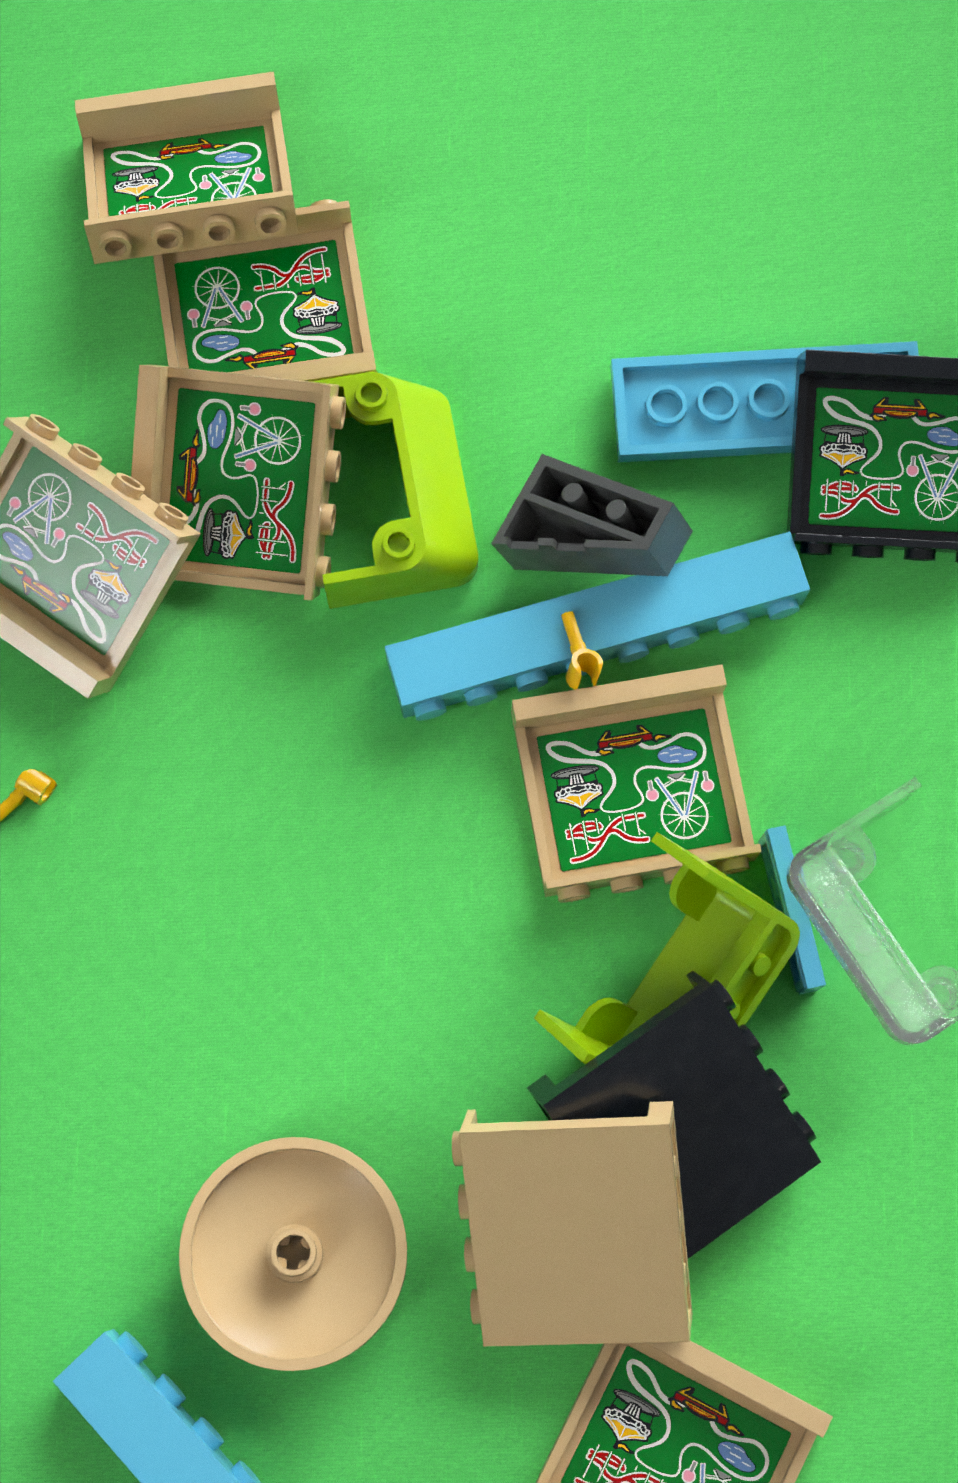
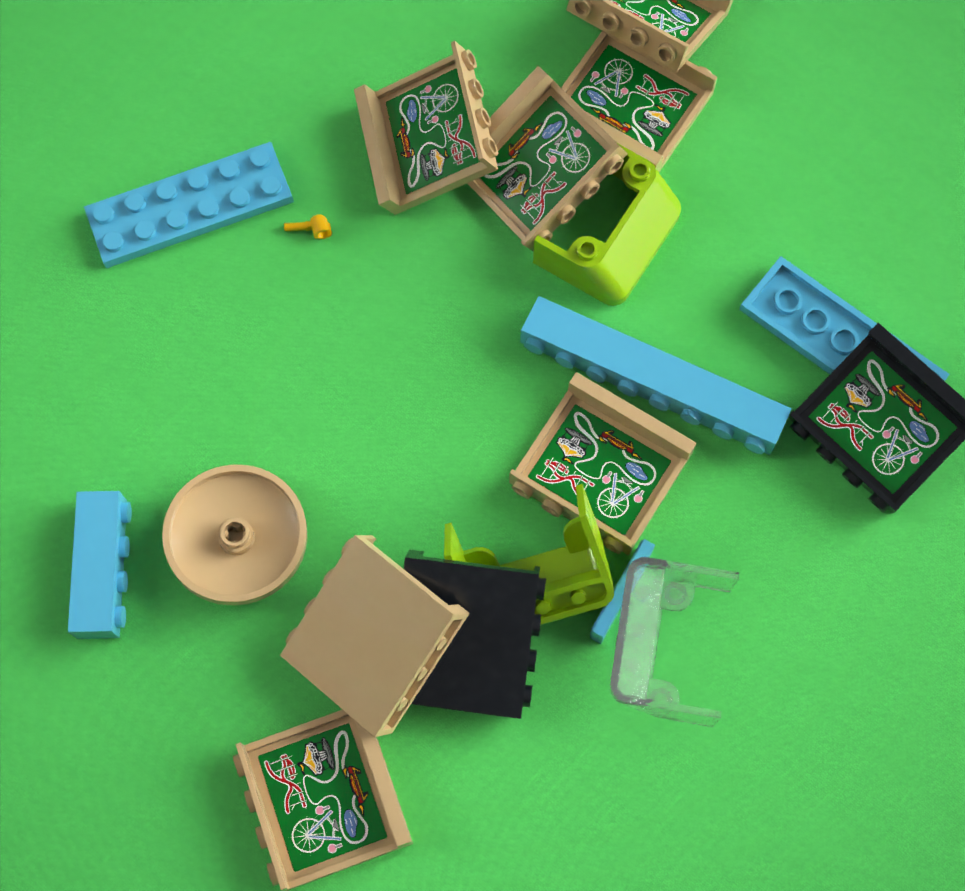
camera: 45 degrees right, 5 degrees down
dark grey wedge [491,454,693,576] -> none
yellow hand [561,611,603,689] -> none

